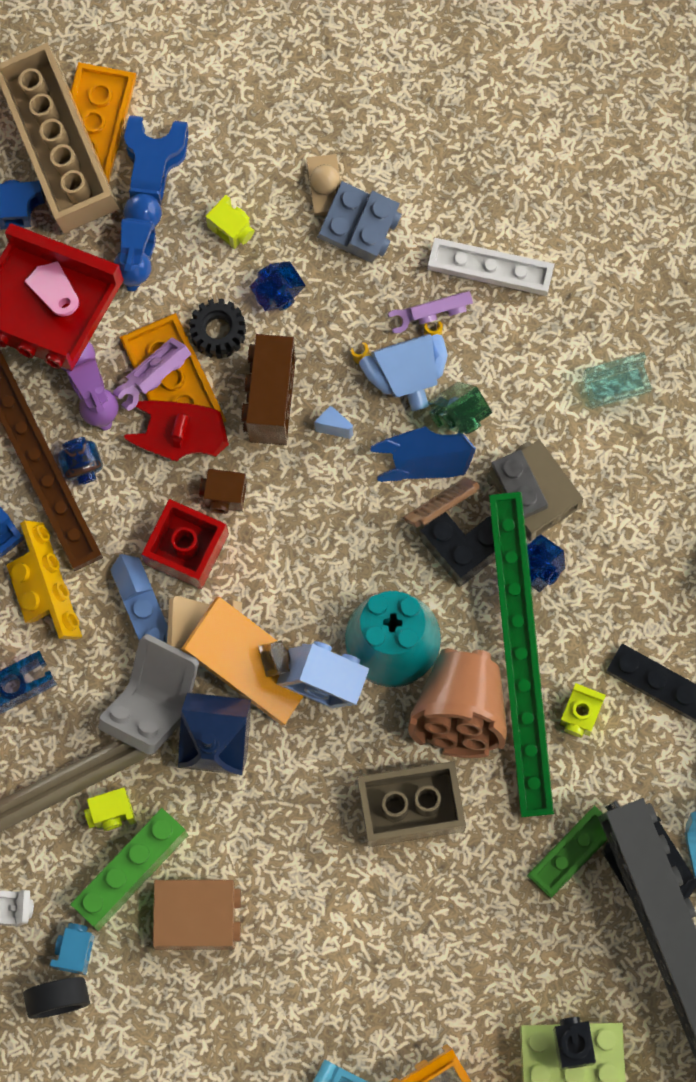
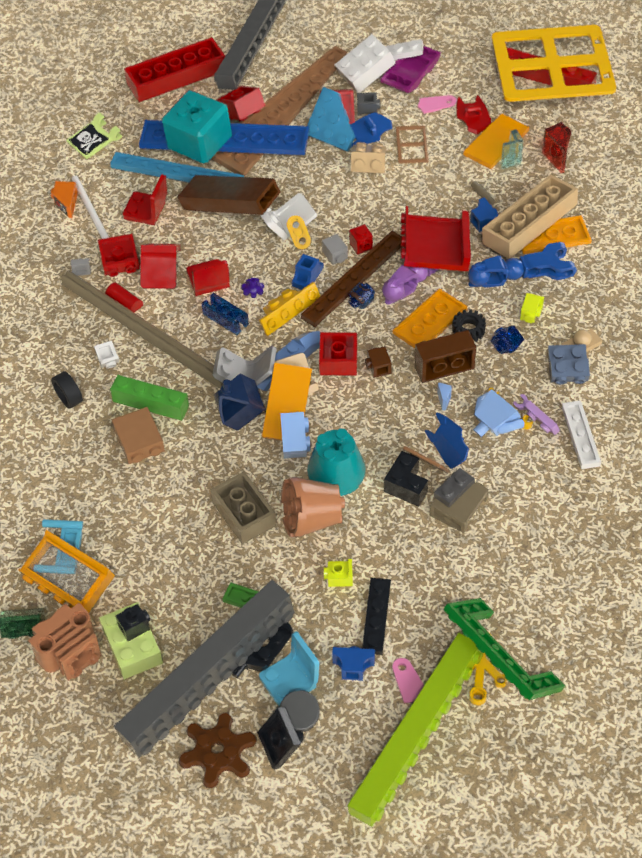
camera: 65 degrees right, 20 degrees down
bright pink piece [25,261,79,316] -> none
dark azure brick [50,923,95,975] -> none
neon yellow brick [84,787,136,831] -> none
lavender plate [113,337,191,411] -> none
red shield [124,400,229,462] -> none
clear smoke plate [258,640,290,677] -> none
clear green brick [428,382,493,434] -> none
green plate [489,492,554,817] -> none
clear blue brick [527,534,565,592] -> none
clear light blue panel [582,352,652,409] -> none

